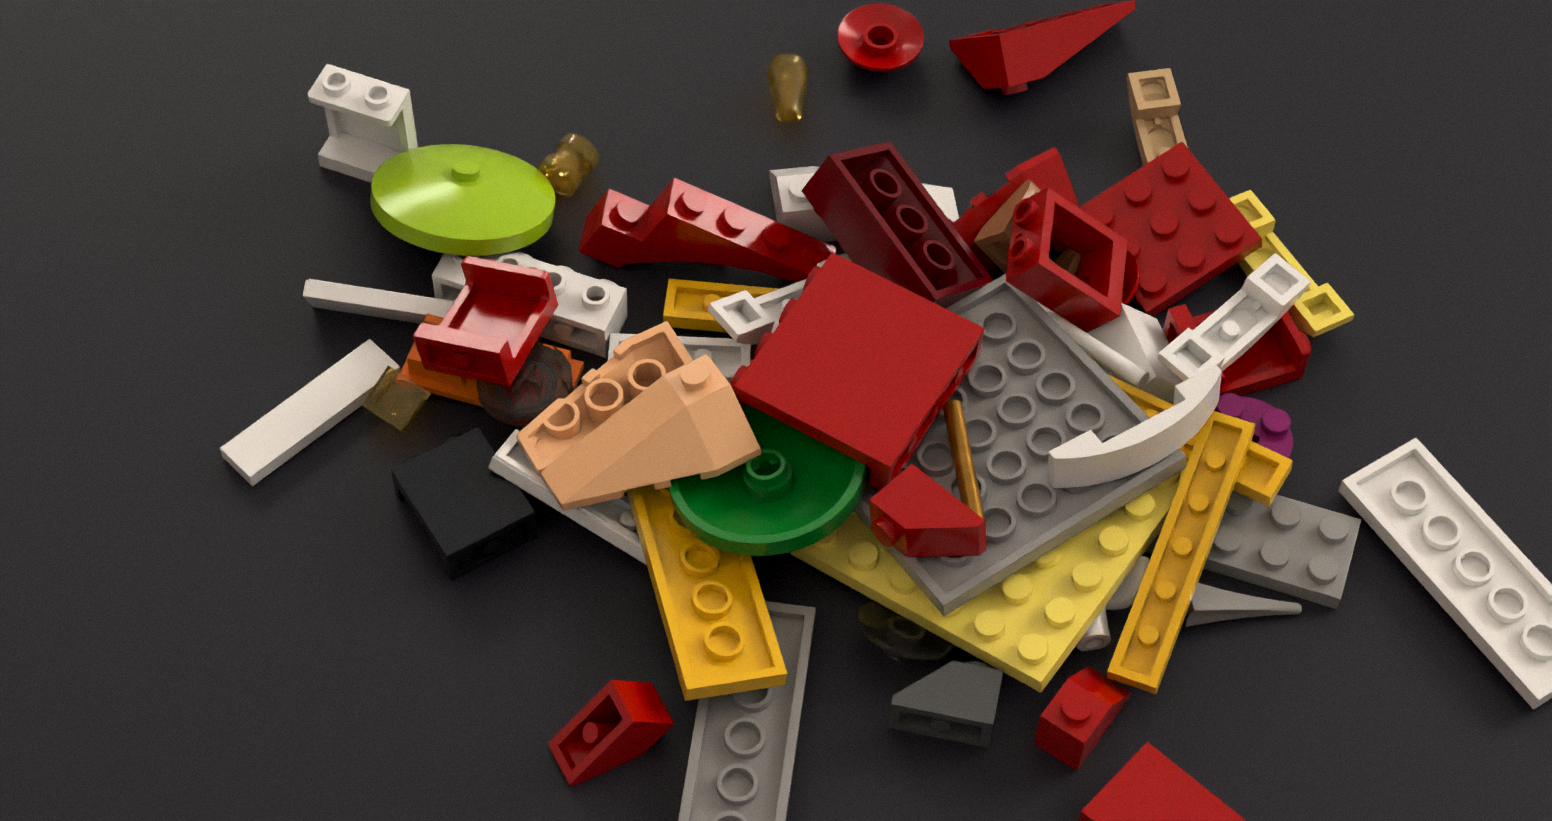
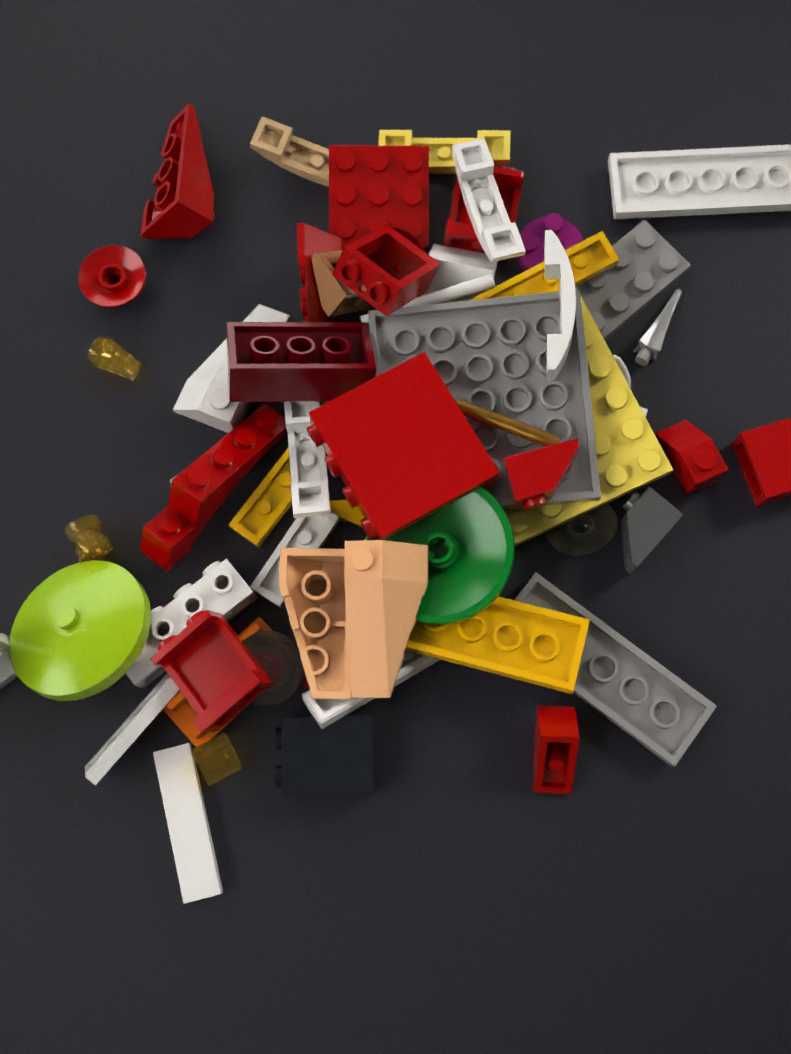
camera: 55 degrees left, 20 degrees up
yellow plate [1107,411,1255,695] -> none

